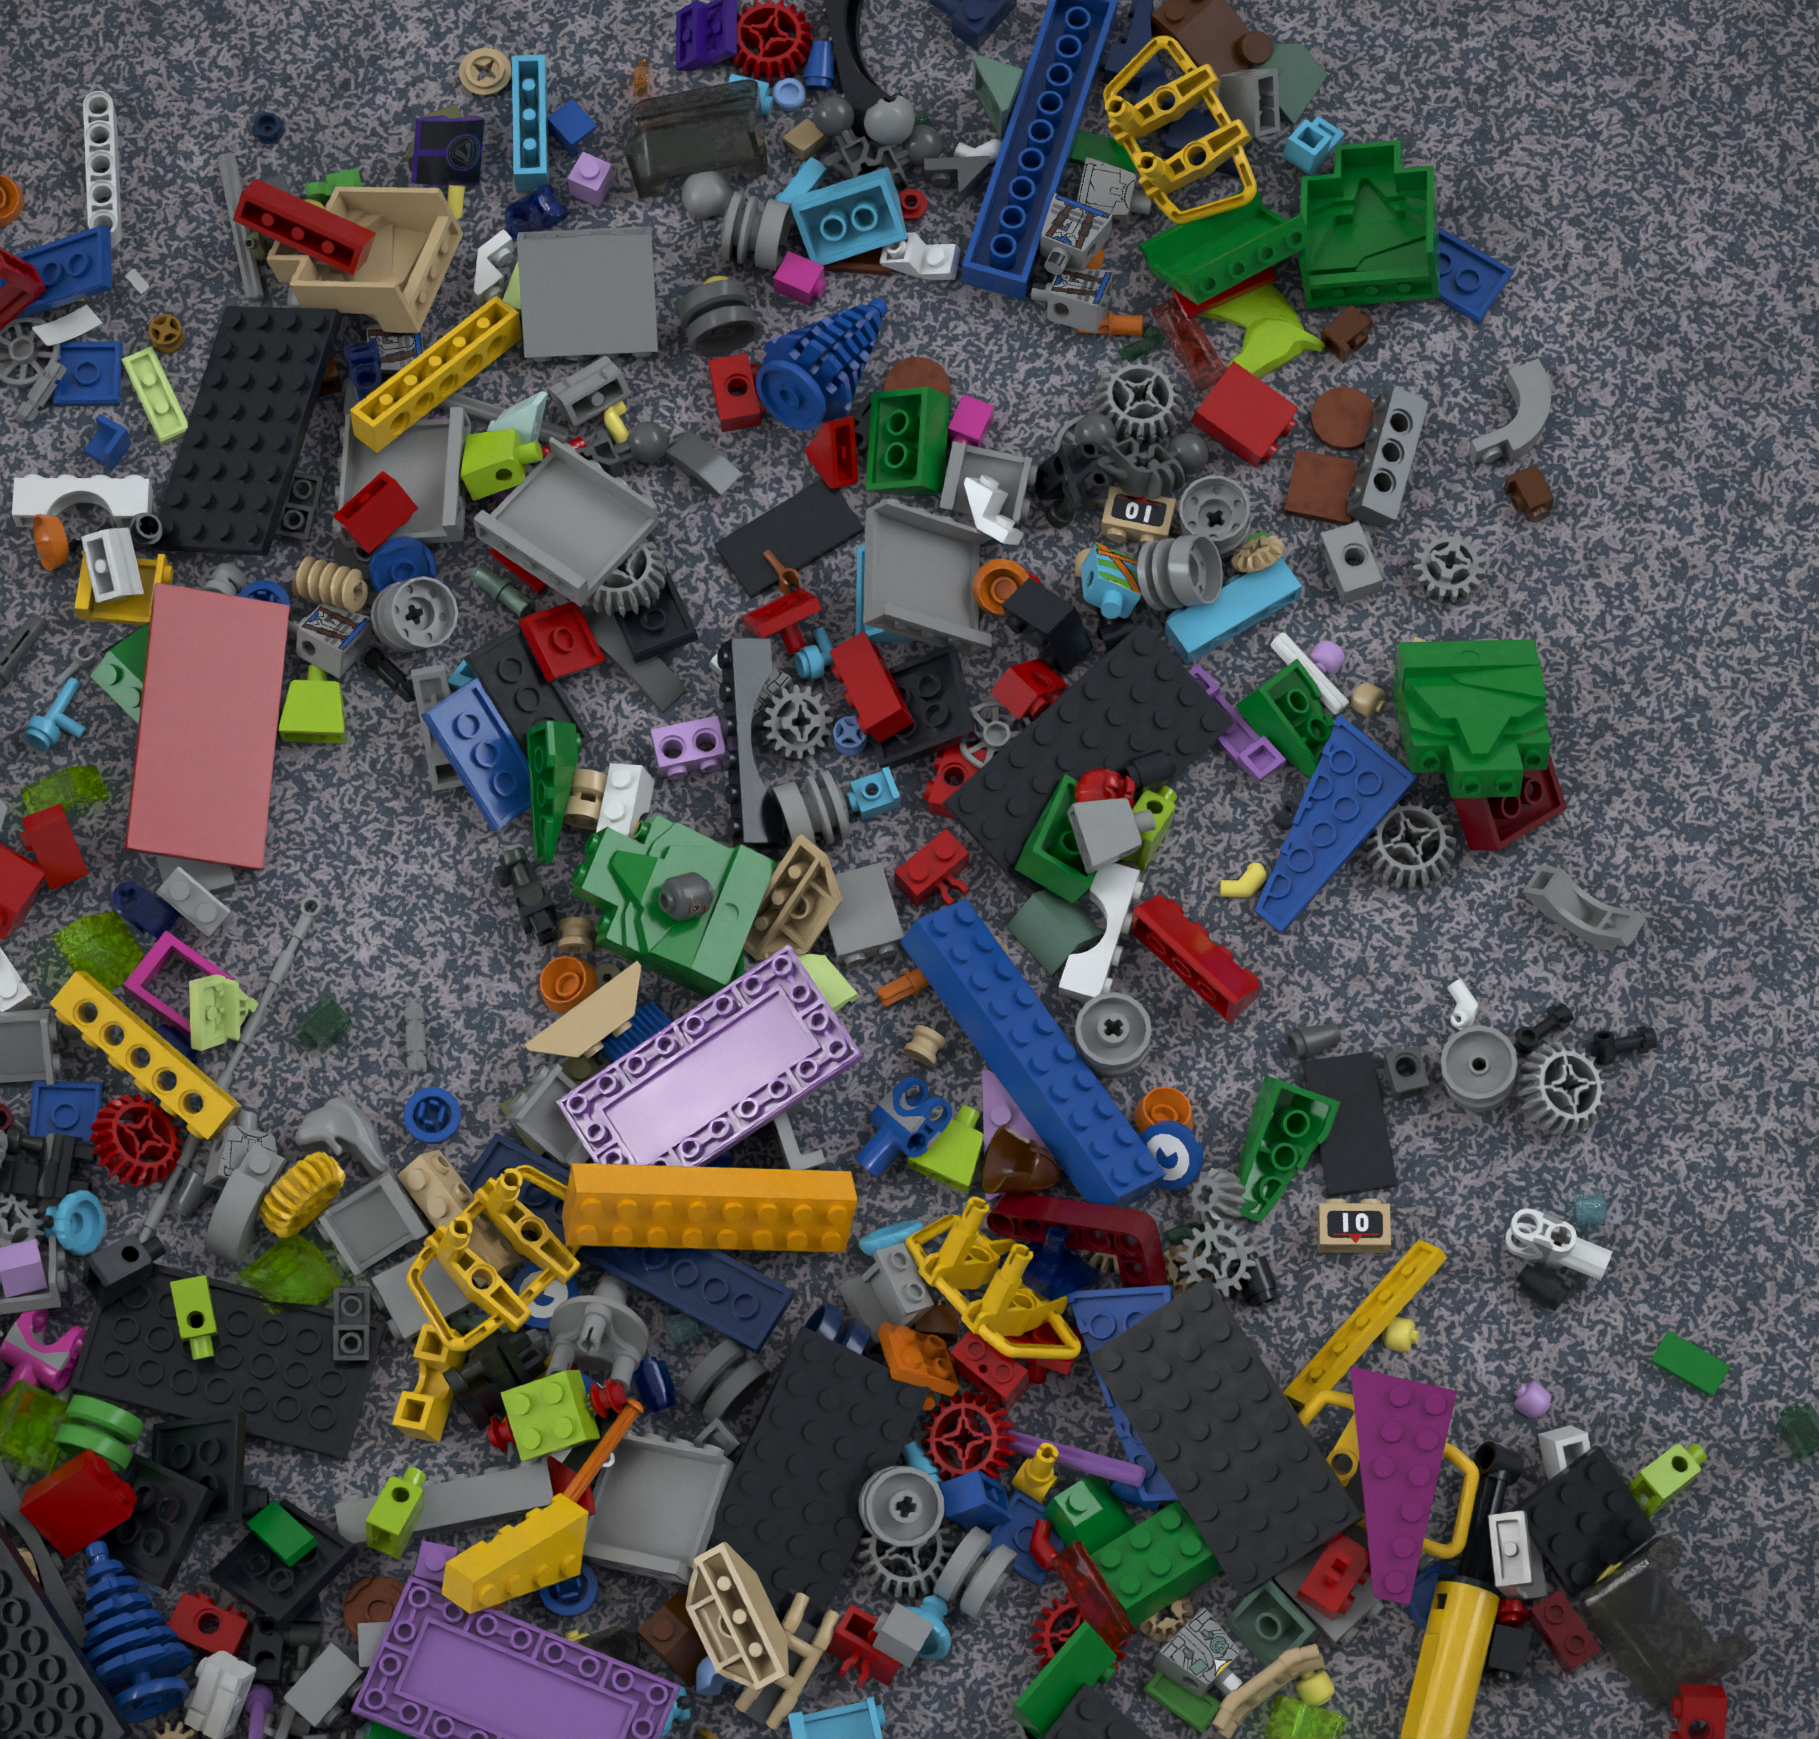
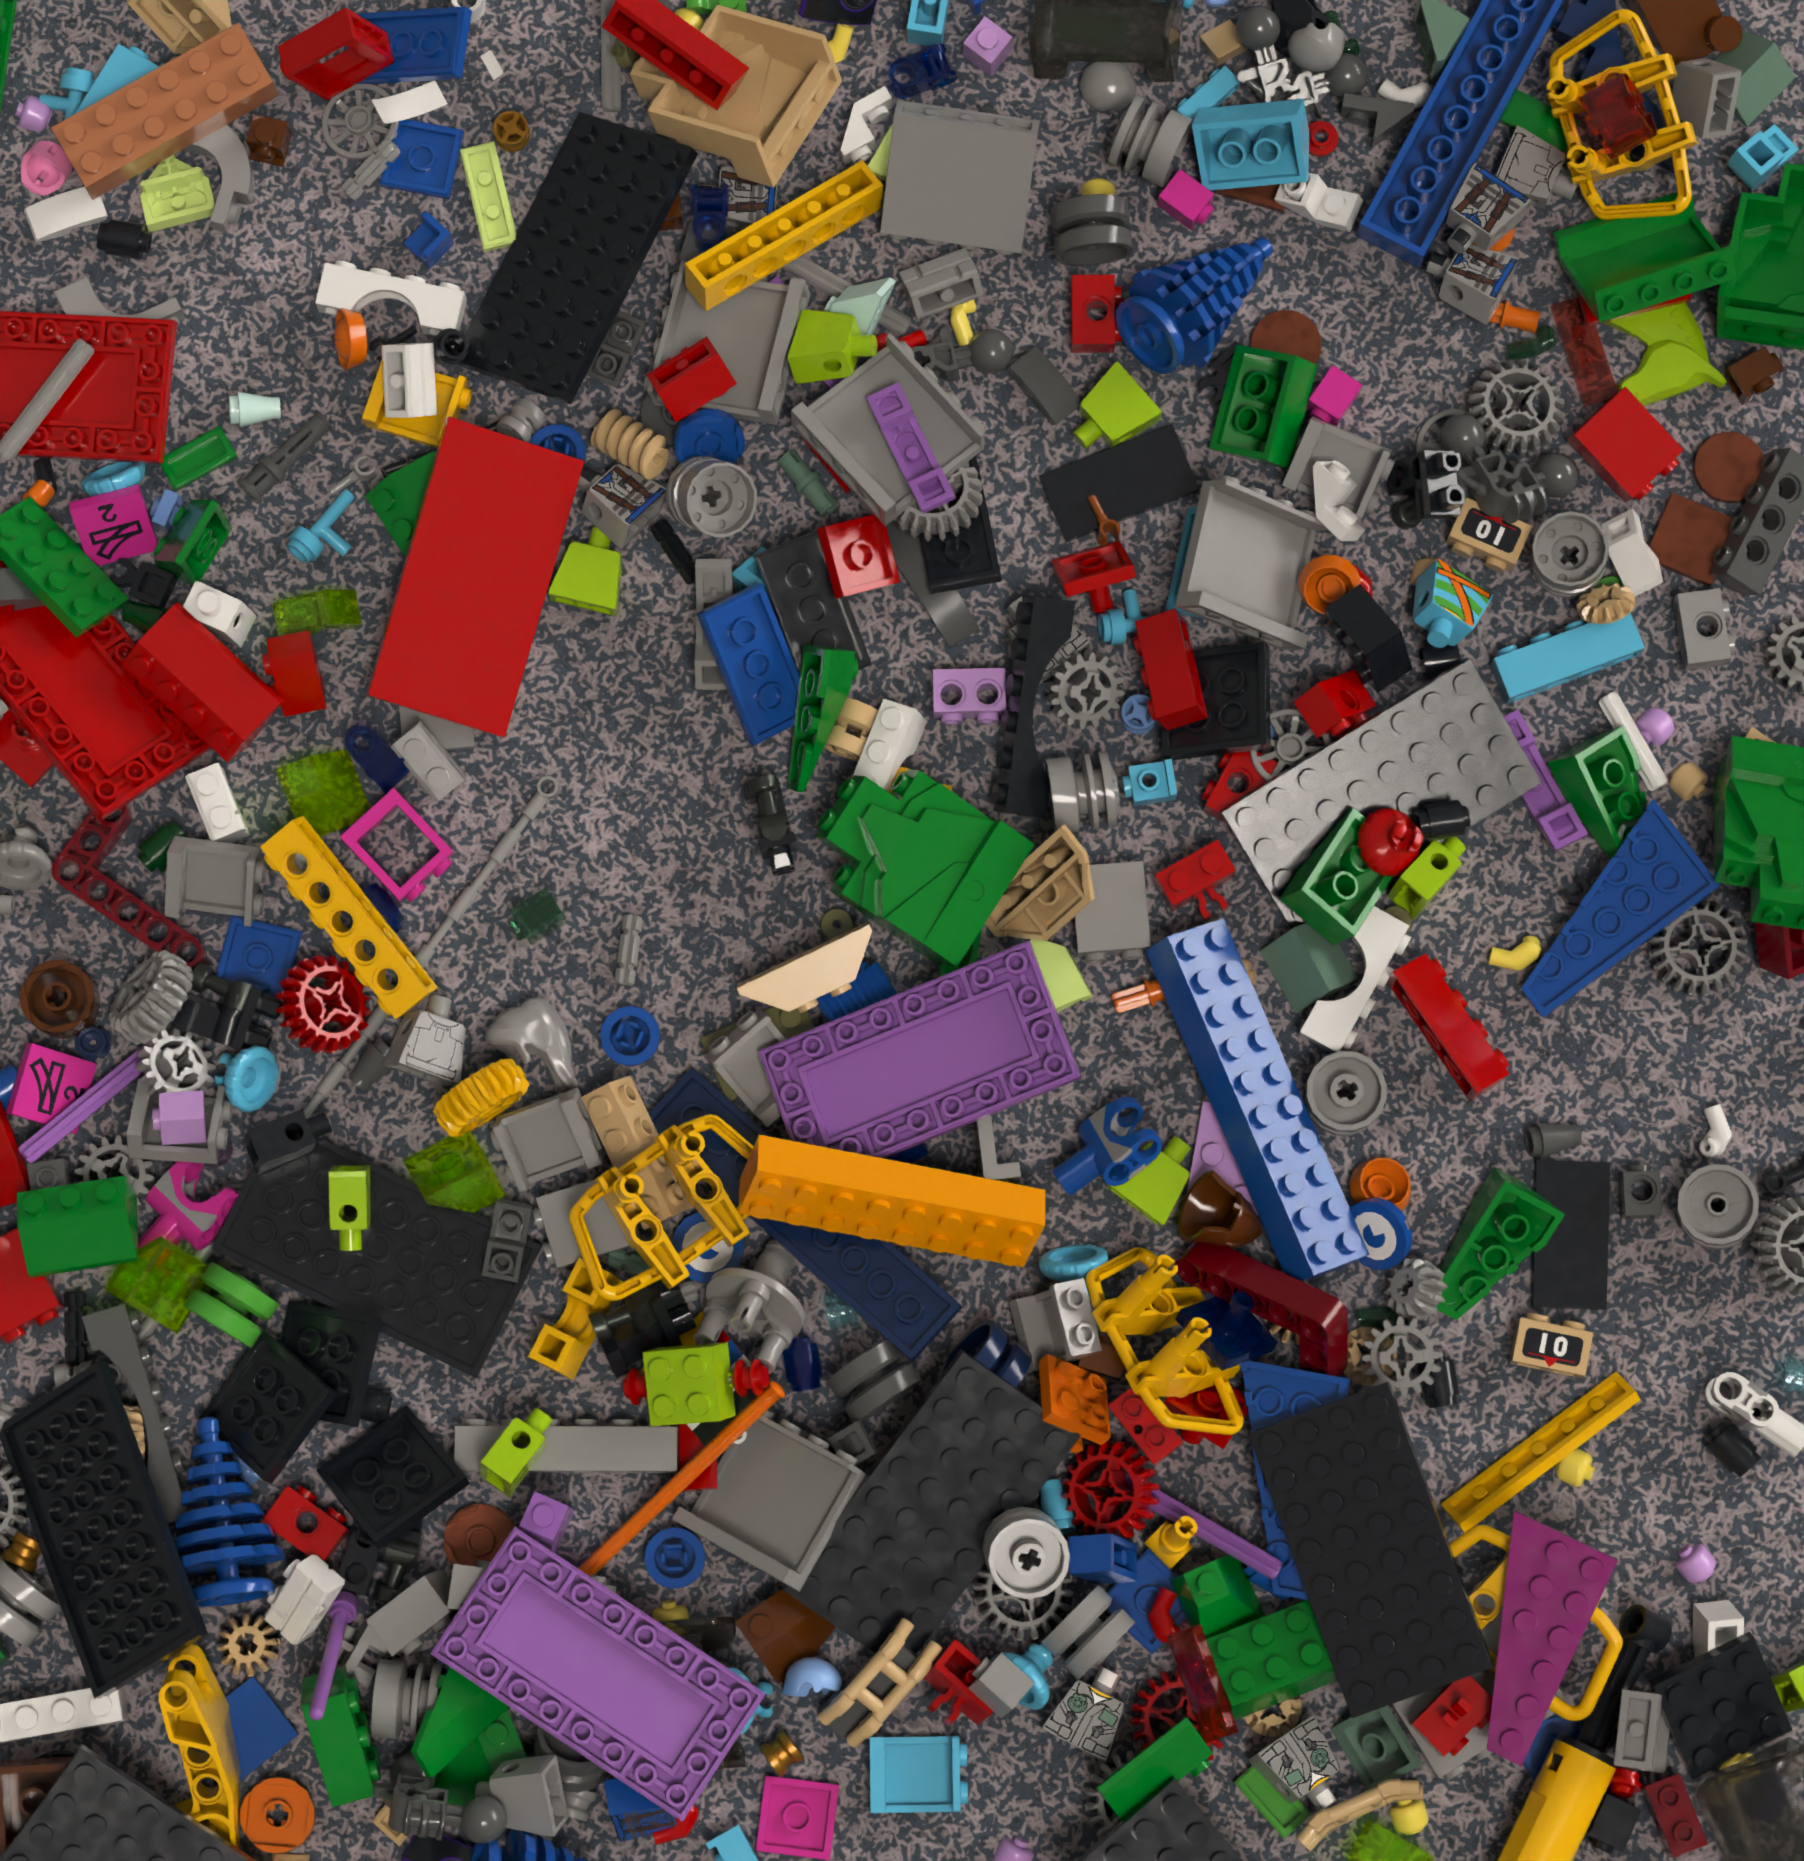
camera: 15 degrees right, 10 degrees up
red brick [19,1448,137,1559] -> none
yellowish green slope [189,974,259,1051] -> none
light grey arch [206,1143,286,1268] -> none
green tile [247,1500,318,1567] -> none
yellow wedge [441,1493,589,1614] -> none
orange hat [540,956,597,1014] -> none
tan wheel [558,917,594,953] -> none
dark grey head [659,872,713,921] -> none
tan wedge [685,1542,789,1691] -> none
red slope [804,416,858,489] -> none
tan wheel [903,1025,946,1067] -> none
light grey torso [1067,798,1155,874] -> none
light grey wheel [1137,534,1223,611] -> none
none -> medium lavender slope [866,382,956,514]
none -> torso [1042,1667,1124,1762]
none -> lime torso [1072,361,1162,449]
none -> clear red brick [1579,73,1658,160]
none -> white slope [1601,508,1663,597]

